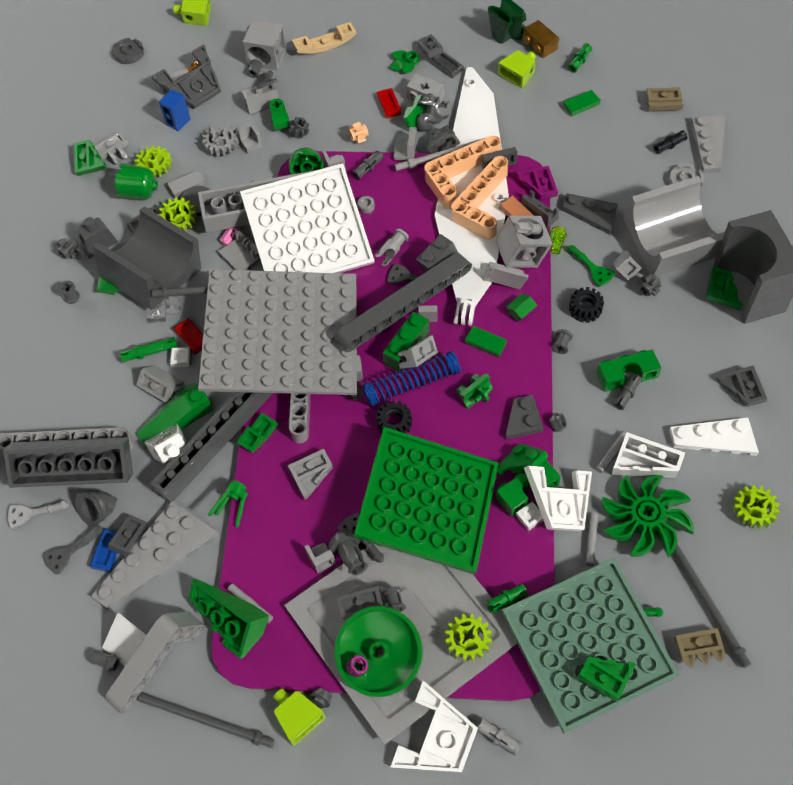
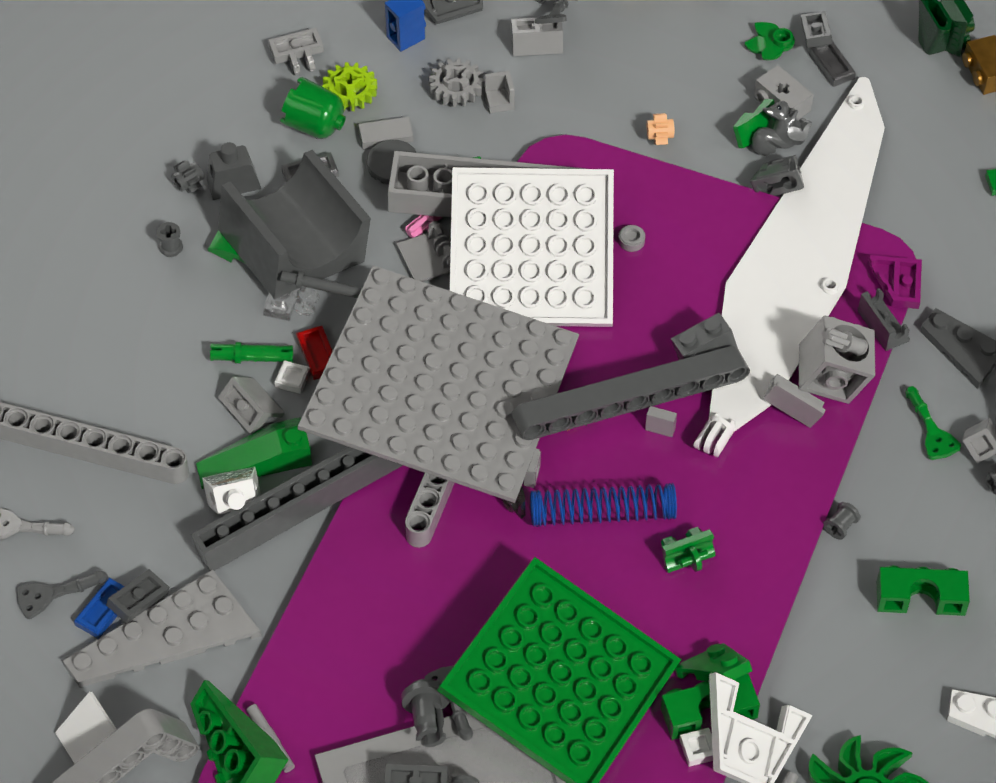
camera: 15 degrees right, 5 degrees down
dark grey brick [3,437,133,488] -> none
green wing [74,139,107,176] -> none
dark grey piece [75,491,117,527] -> none
dark grey pin [90,650,120,671] -> none
lime gear [158,197,197,232] -> none
green plant [208,480,248,527] -> none
green slope [237,413,279,453] -> none
green piece [269,98,290,131] -> none
light grey wing [288,449,333,500] -> none
dark grey gear [289,117,309,138] -> none
green cylinder [289,147,324,175] -> none
light grey panel [304,543,336,573] -> none
light grey panel [322,150,346,171] -> none
dark grey pin [352,150,384,180] -> none
light grey piece [375,228,409,267] -> none
red tile [376,88,402,119] -> none
black tyre [376,400,412,434] -> none
green arch [383,312,430,372] -> none
dark grey piece [388,264,418,284] -> none
light grey panel [394,127,417,160] -> none
light grey bar [394,138,484,171] -> none
light grey hinge [398,335,438,369] -> none
light nougat beam [424,136,501,208] -> none
light nougat beam [451,156,508,239] -> none
green tile [465,326,507,358] -> none
dark grey plate [482,147,517,170] -> none
lime torso [498,51,536,88] -> none
nougat tile [499,196,534,217] -> none
green piece [506,293,537,322] -> none
dark grey wing [506,395,544,440] -> none
clear neon green cone [550,226,567,254] -> none
dark grey plate [550,412,567,432] -> none
black tyre [569,287,604,323] -> none
light grey piece [596,430,627,473] -> none
white wedge [612,432,685,478] -> none
dark grey pin [613,373,642,410] -> none

